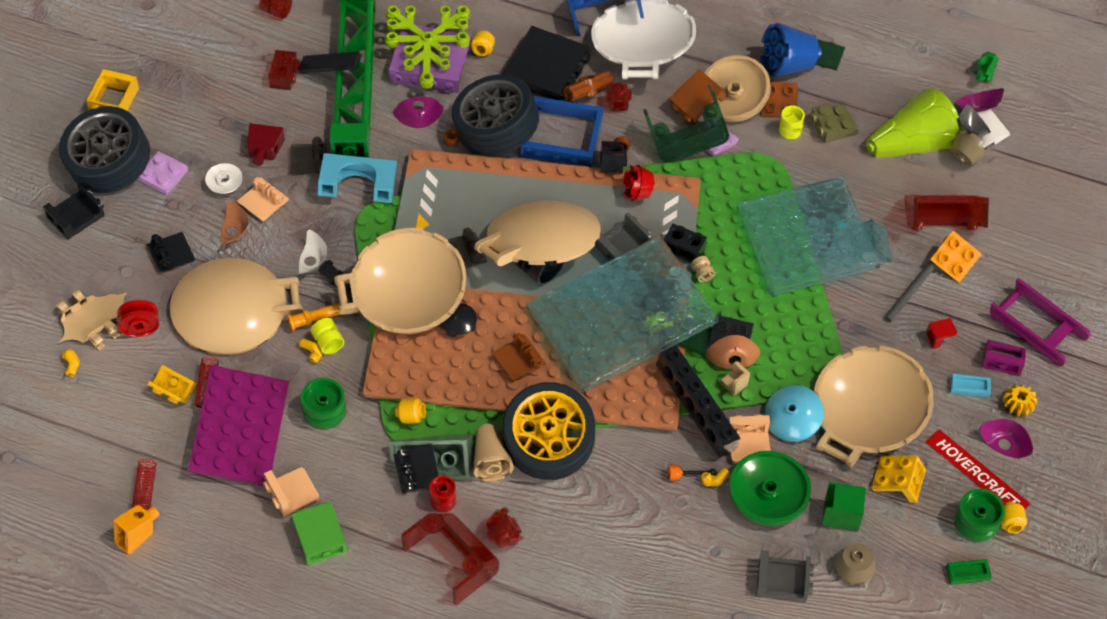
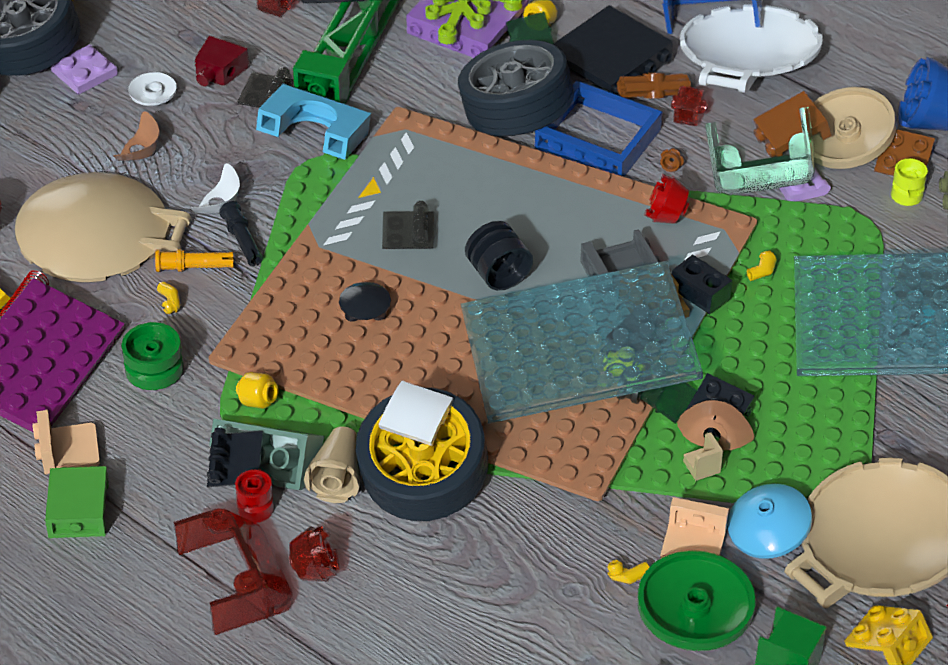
camera: 20 degrees right, 10 degrees down
black hinge [147,232,195,273] -> none
light nougat hinge [237,177,289,222] -> none
neon yellow wheel [310,318,345,355] -> none
tan dish [334,228,467,334] -> none
magenta piece [393,97,444,128] -> none
dark orange plate [443,129,460,146] -> none
tan dish [474,200,601,267] -> none
dark orange hinge [492,333,546,382] -> none
black brick [600,141,627,173] -> none
black brick [656,345,741,458] -> none
hinge [668,464,717,481] -> none
tan wheel [691,256,715,283] -> none
none -> white slope [379,381,454,446]
none -> clear green piece [506,12,554,44]
none -> yellow arm [747,251,777,281]

